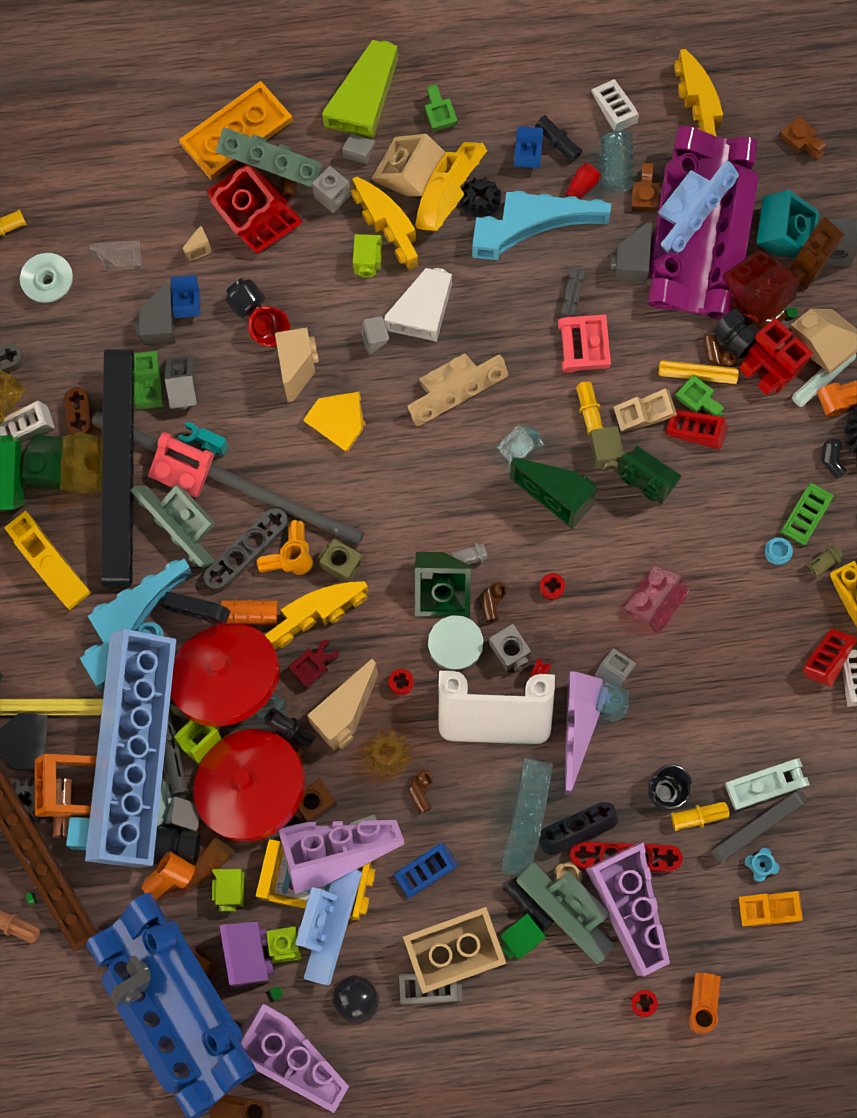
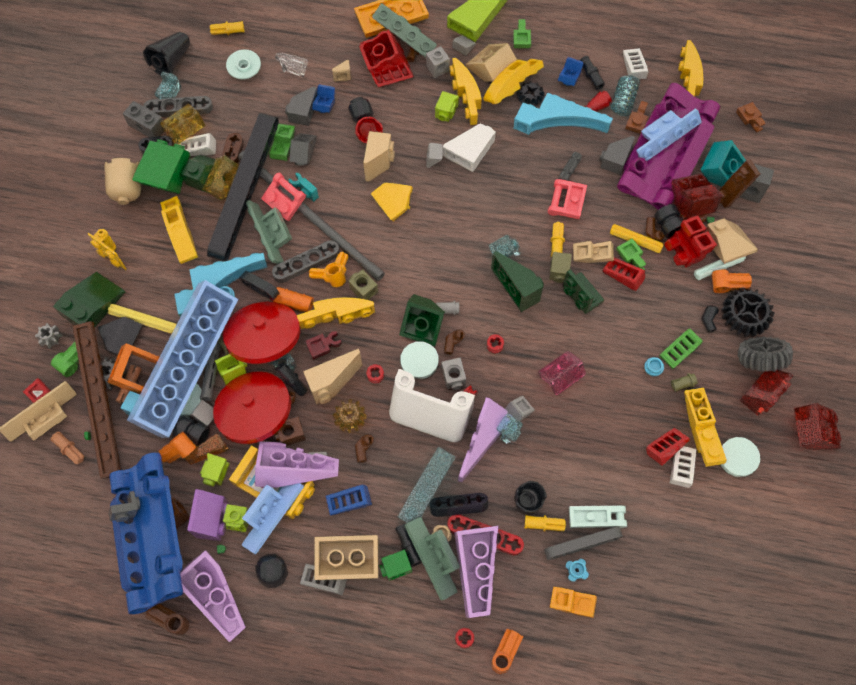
camera: 15 degrees right, 5 degrees down
tan bracket [408,353,509,427] -> none

